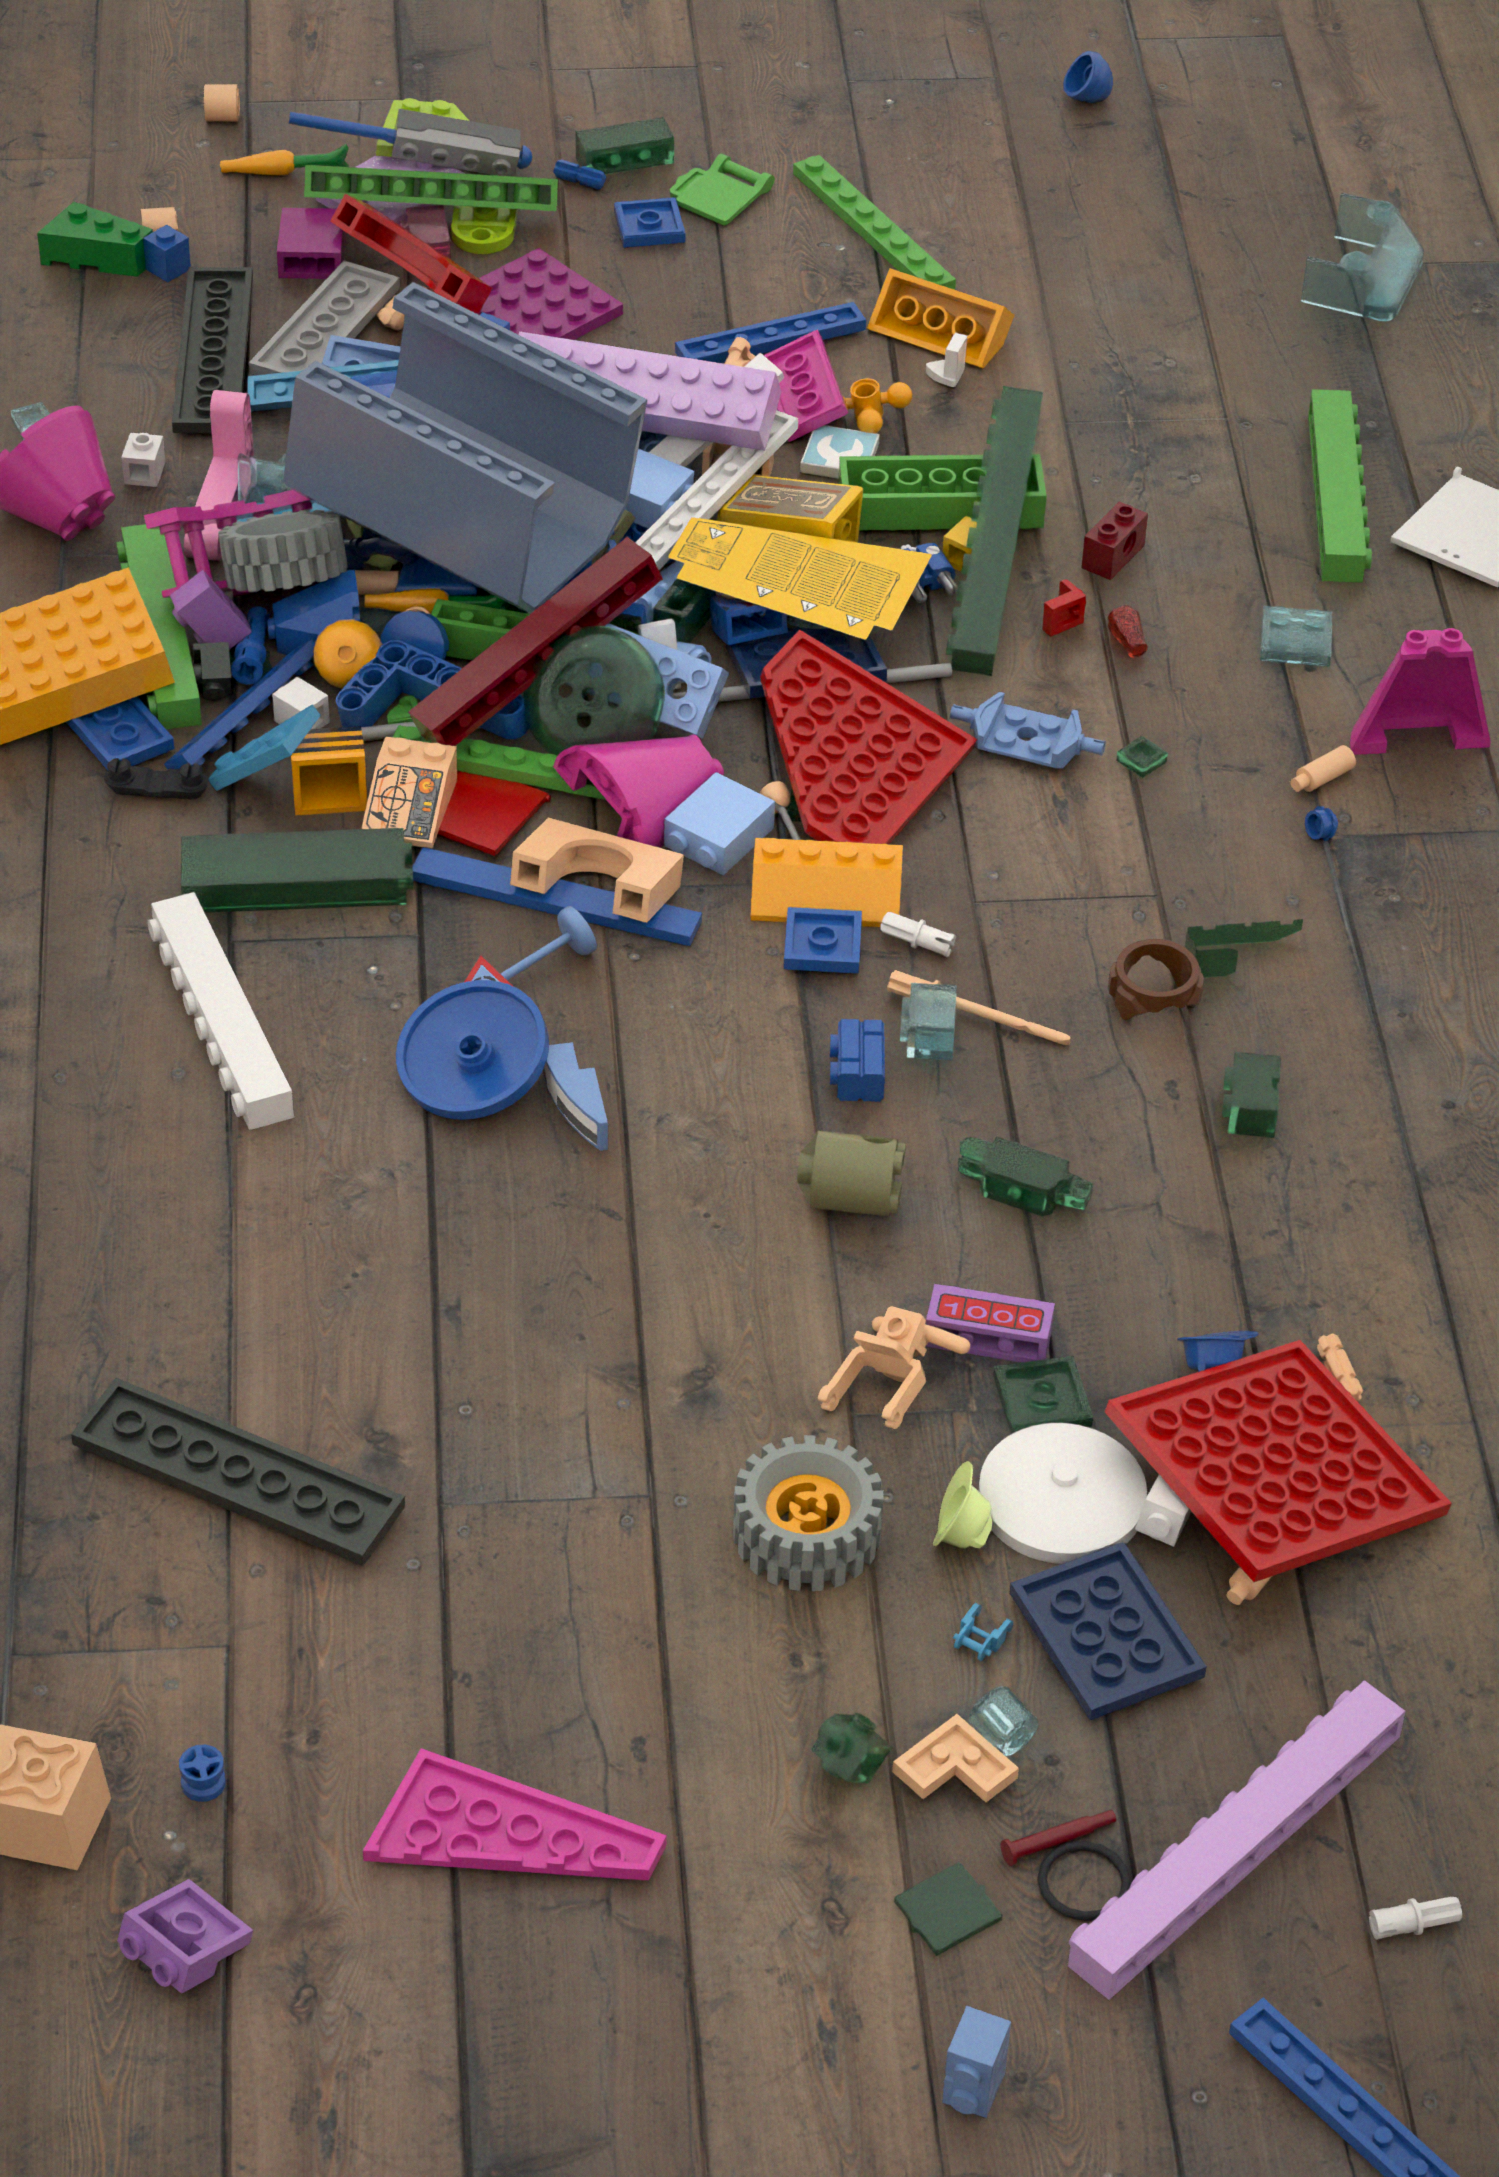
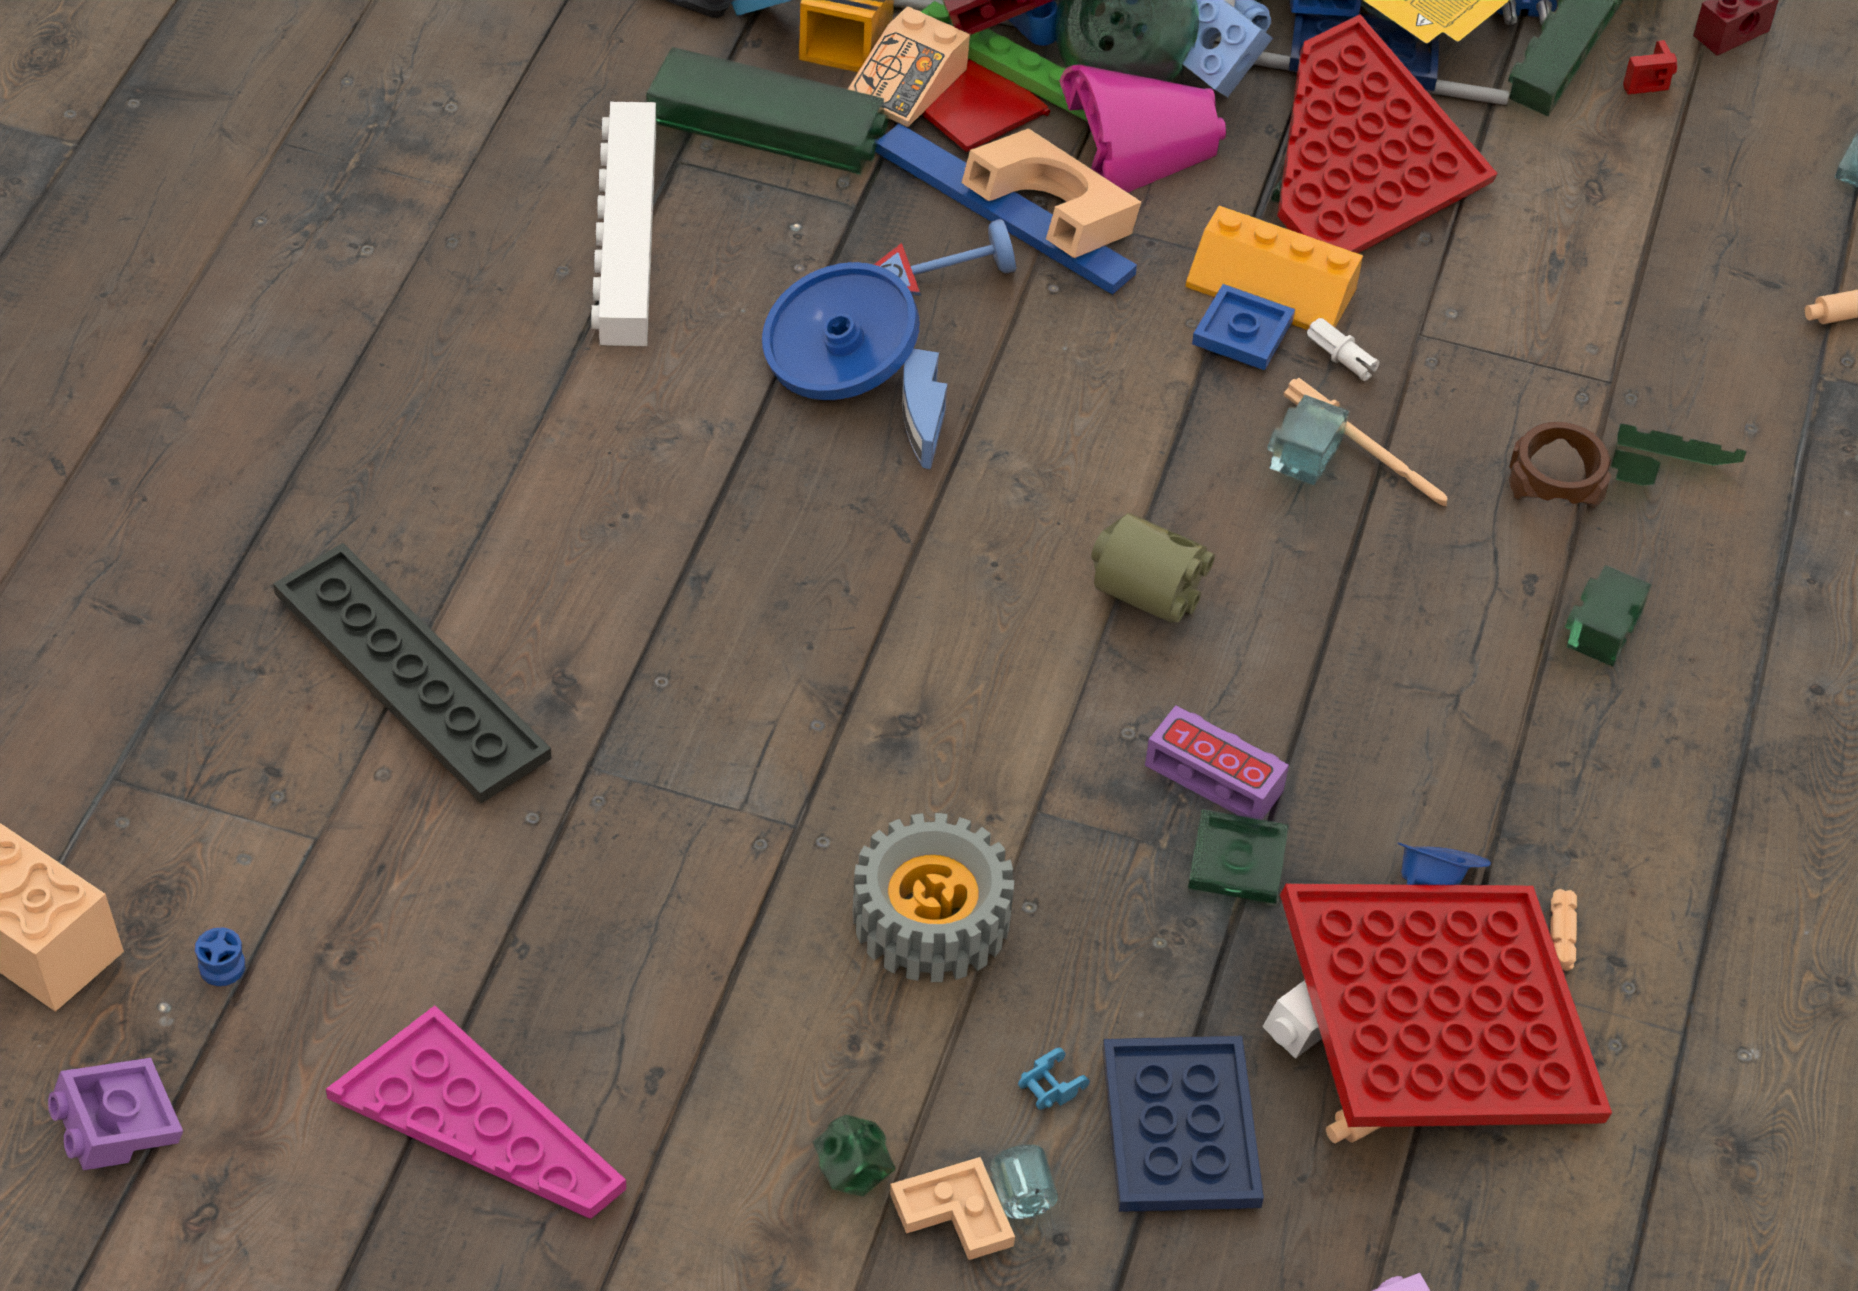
camera: 20 degrees right, 5 degrees up
light blue brick [664,772,775,876] -> none
light nougat hinge [760,781,801,840] -> none
light nougat piece [818,1306,970,1429] -> none
blue brick [830,1019,885,1102] -> none
yellowish green piece [933,1461,992,1549] -> none
medium blue plate [950,692,1106,768] -> none
clear green hinge [958,1137,1093,1217] -> none
white dish [979,1423,1147,1564] -> none
clear red cone [1108,605,1148,658] -> none
clear green tile [1116,736,1168,778] -> none
blue plate [1305,806,1338,841] -> none

